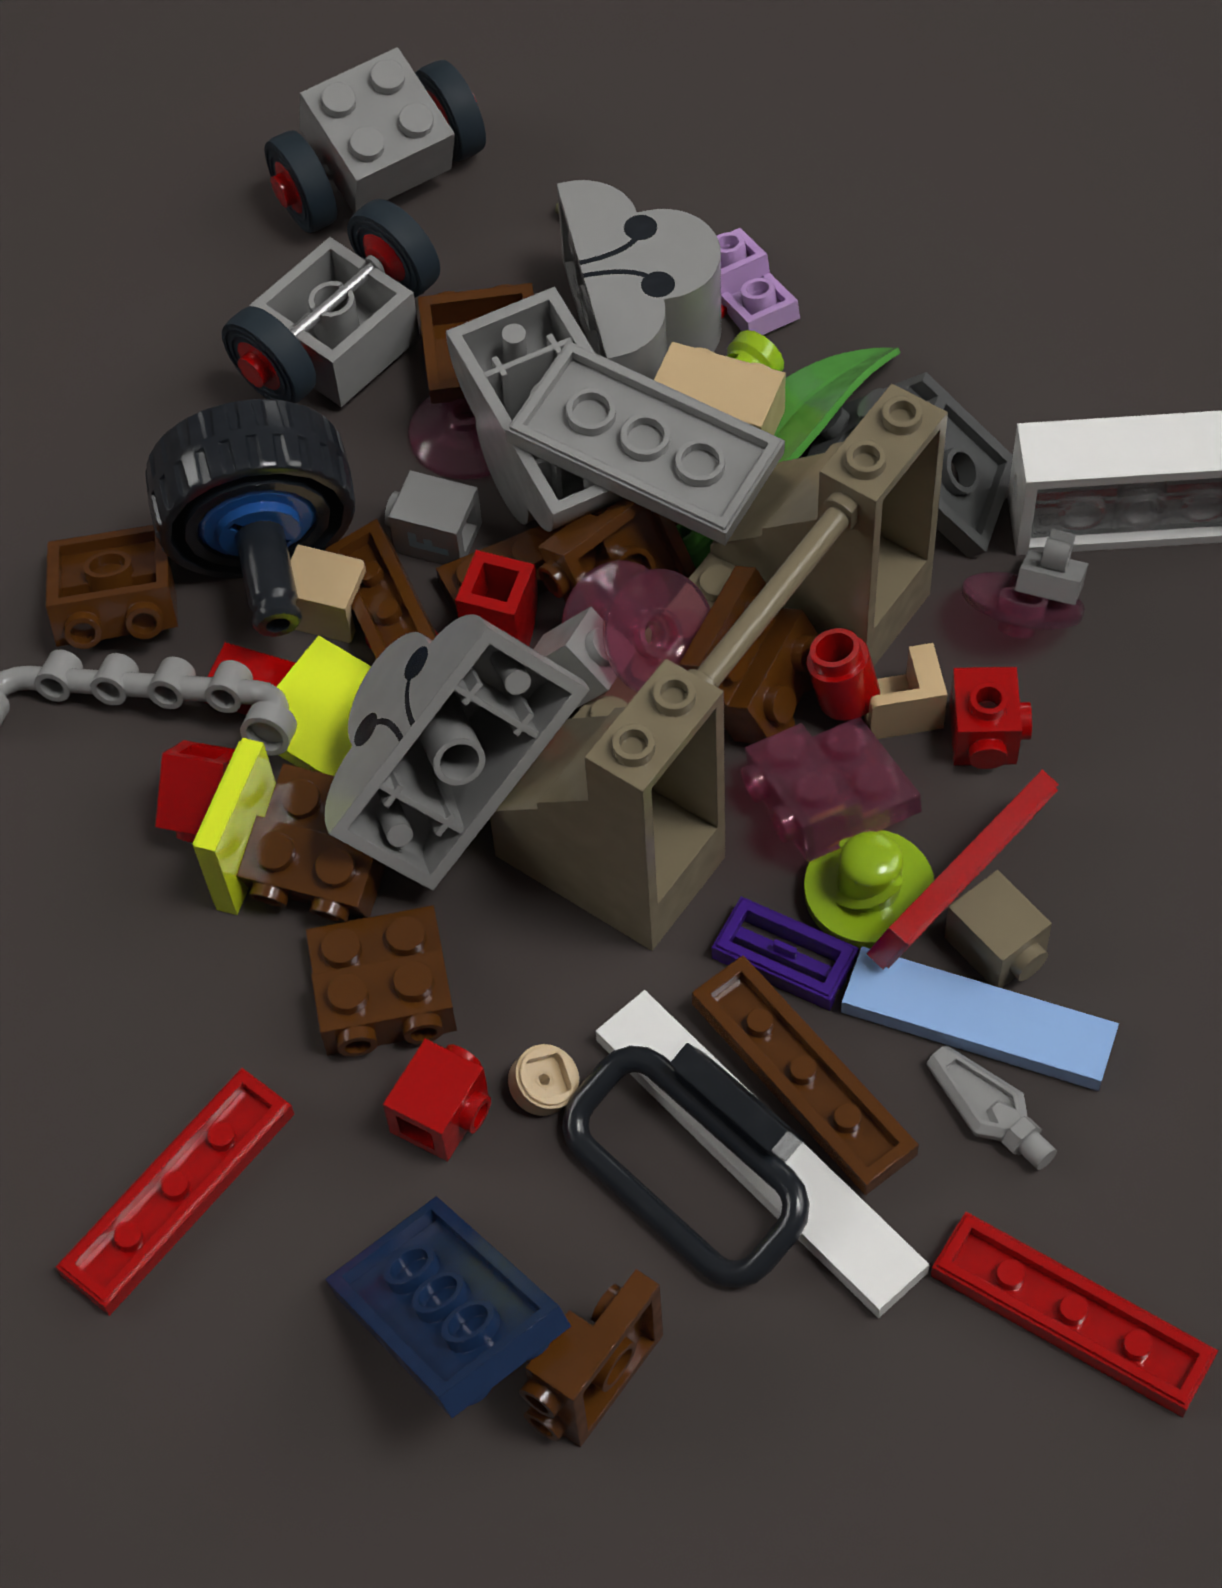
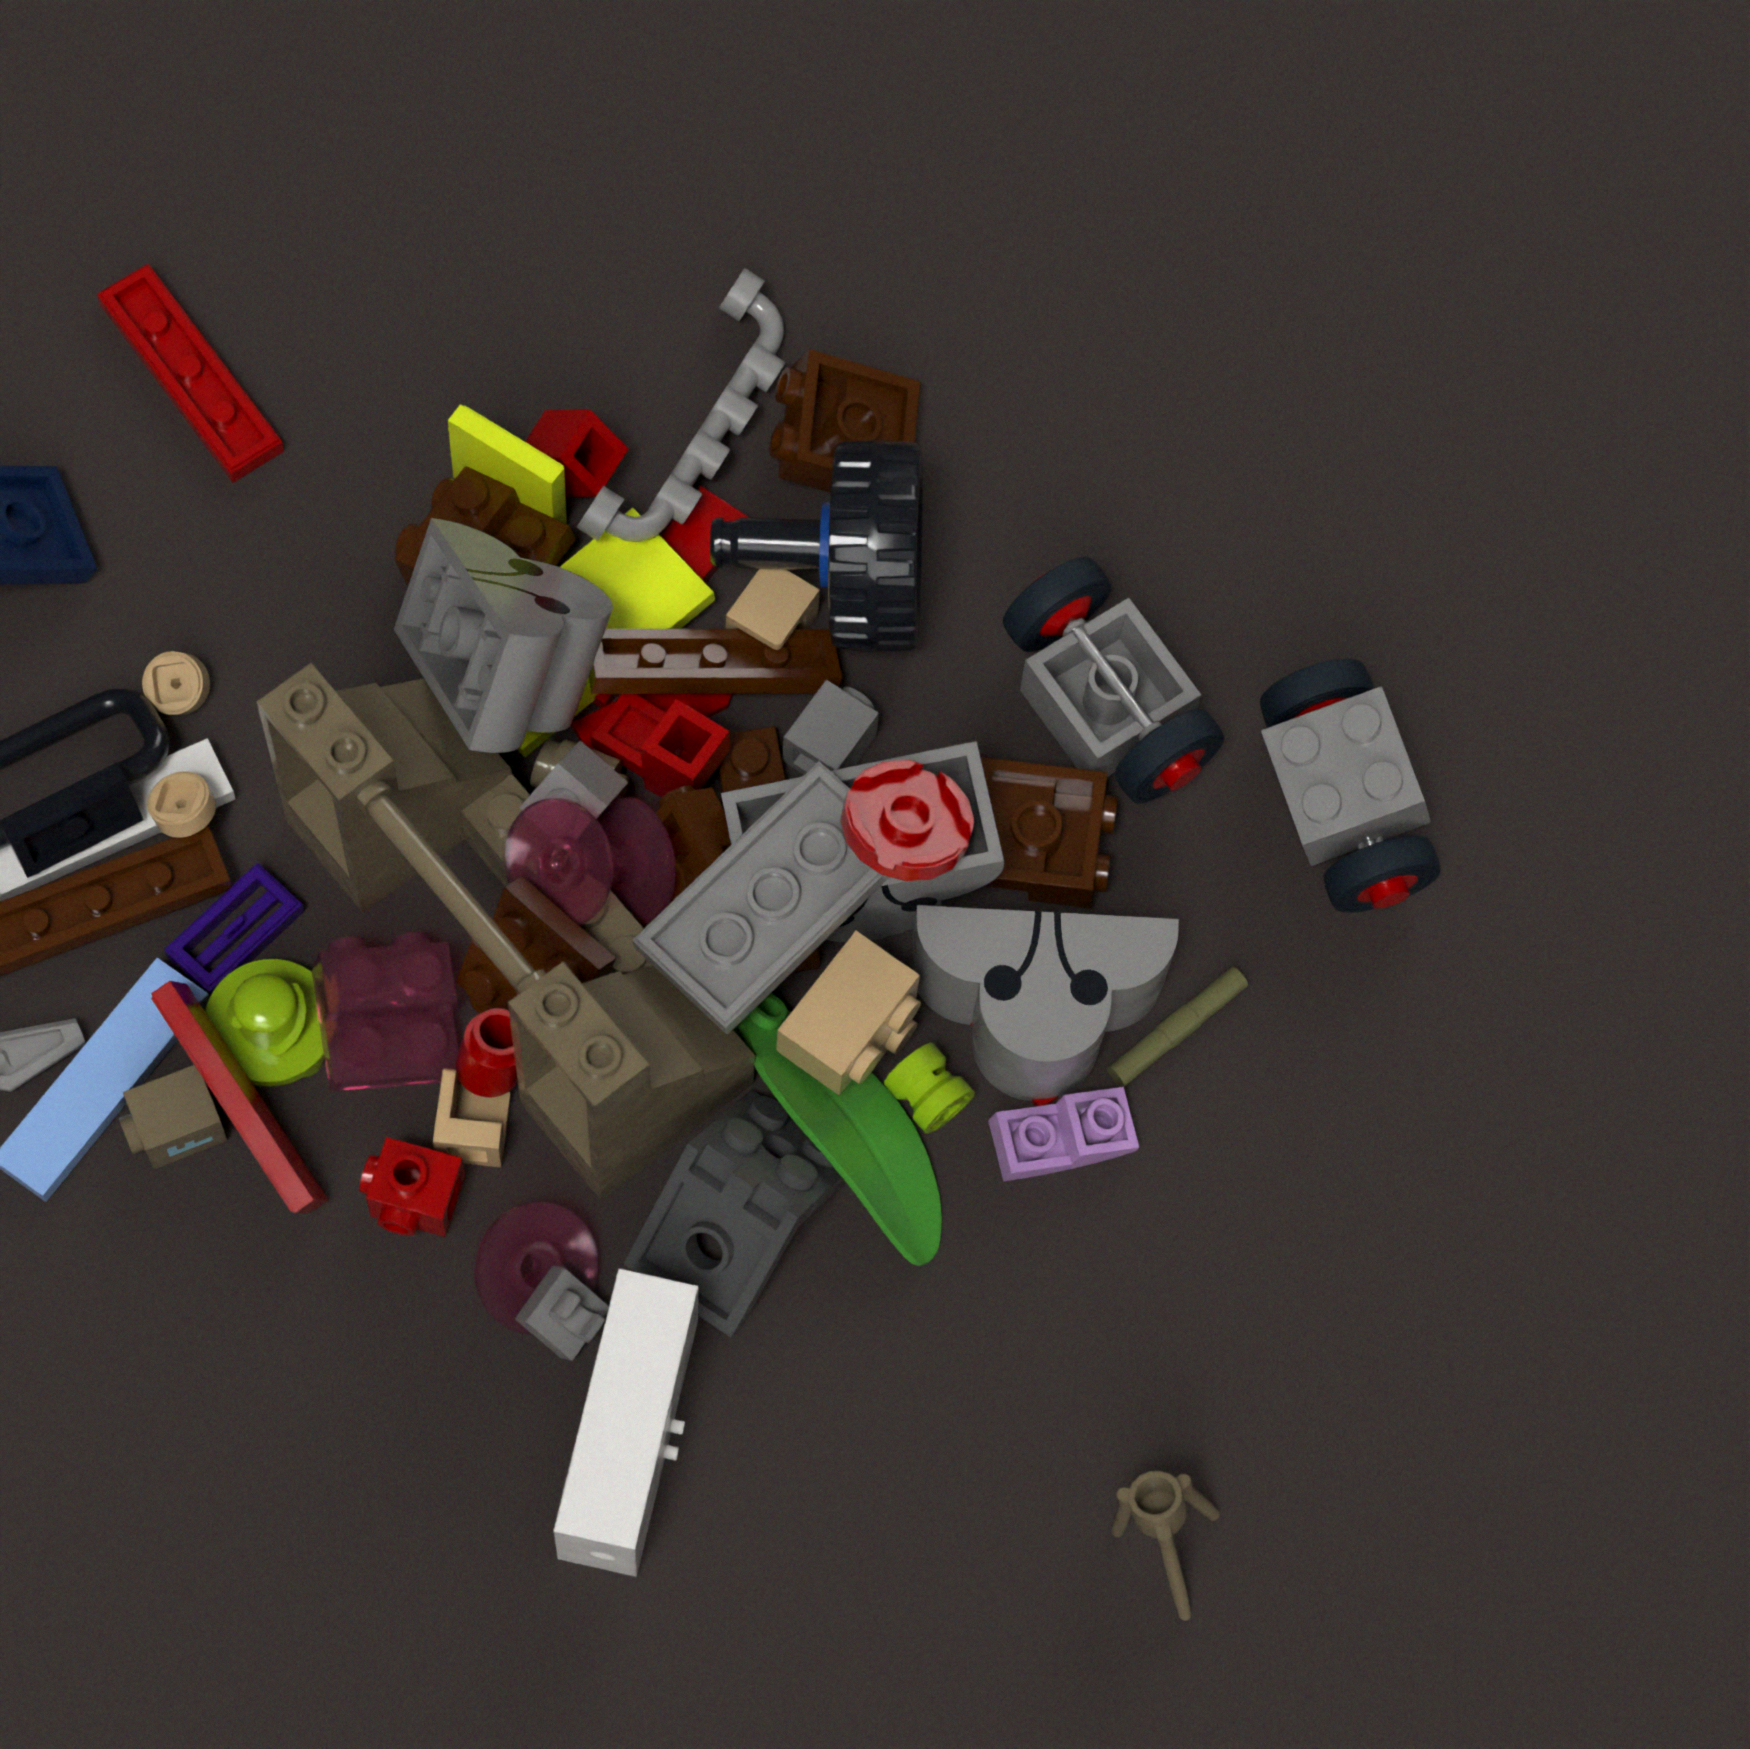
camera: 95 degrees right, 10 degrees up
reddish brown plate [306,905,457,1057] -> none
red brick [383,1038,491,1162] -> none
none -> tan tile [147,771,216,838]
none -> tile [840,760,974,881]
none -> dark tan plant [1111,1471,1220,1621]

